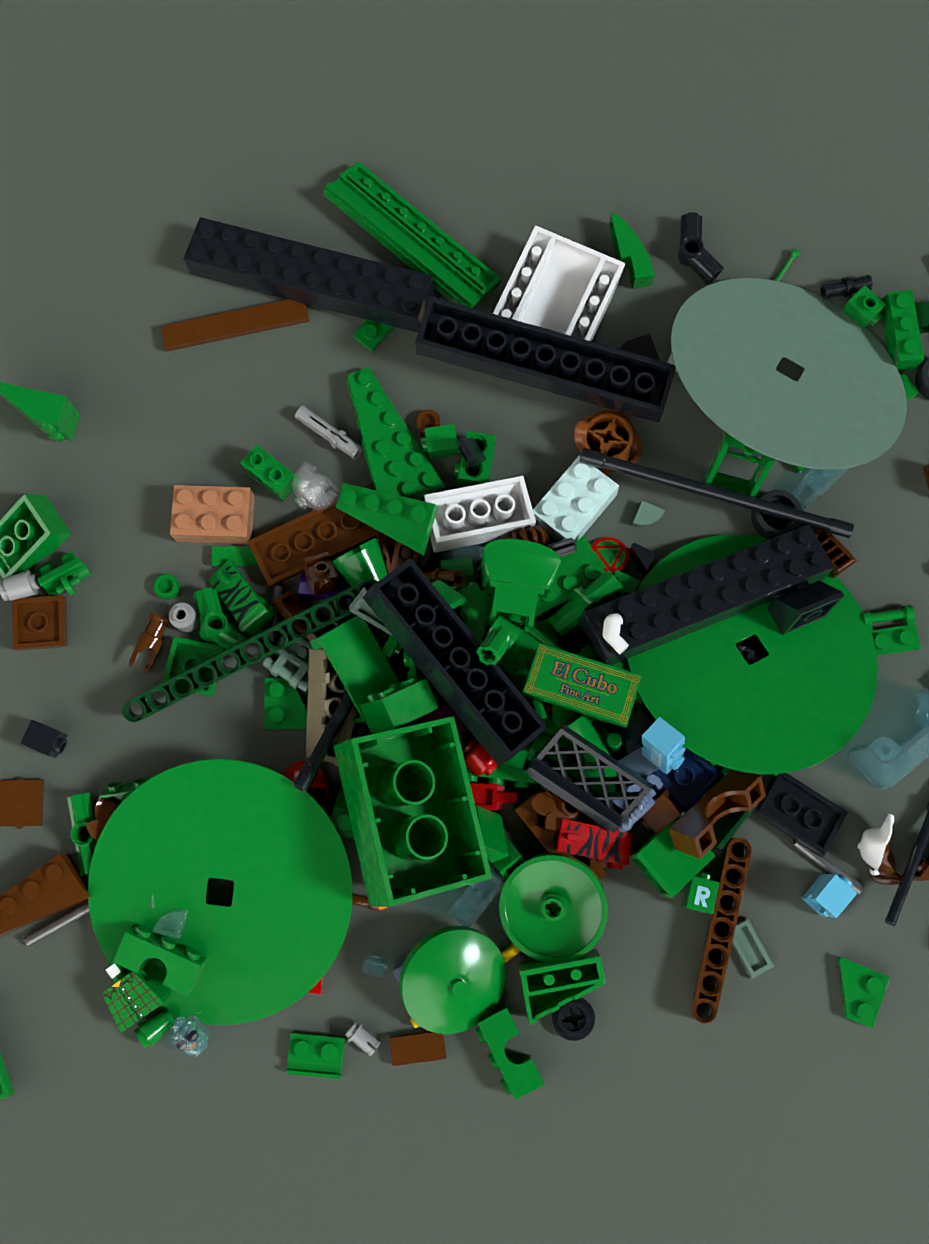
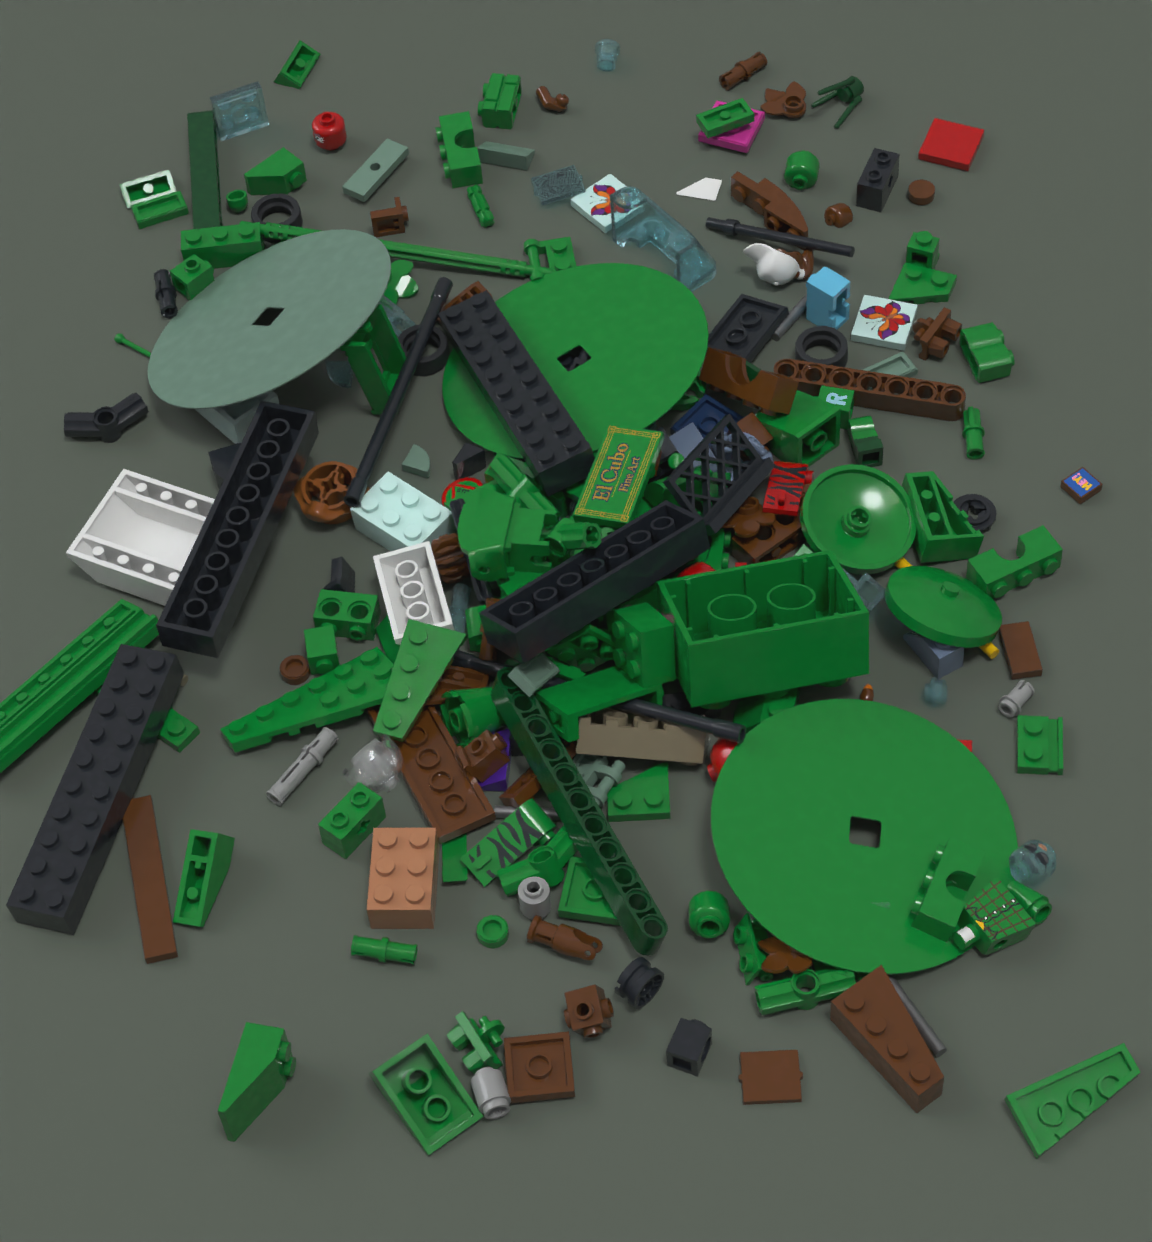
camera: 85 degrees left, 25 degrees down
clear light blue tile [153,910,188,939] -> none
black slope [458,437,486,468] -> none
white arm [602,613,629,654] -> none
green slope [609,213,655,289] -> none
medium azure brick [642,717,685,775] -> none
black slope [768,580,844,635] -> none
none -> green slope [173,829,235,927]
none -> green axle [239,221,552,278]
none -> black tile [323,557,355,593]
none -> green pin [351,935,418,965]
none -> green plate [379,260,419,309]
none -> reddish brown brick [564,984,614,1038]
none -> black wheel [615,957,664,1009]
none -> green head [688,890,730,938]
none -> black tyre [795,326,848,367]
none -> leg [847,416,884,467]
none -> light aqua tile [851,295,918,351]
none -> green brick [906,231,940,269]
none -> reddish brown hips [912,307,962,361]
none -> green brick [959,322,1015,383]
none -> green axle [962,406,985,460]
none -> tile [1060,467,1103,504]

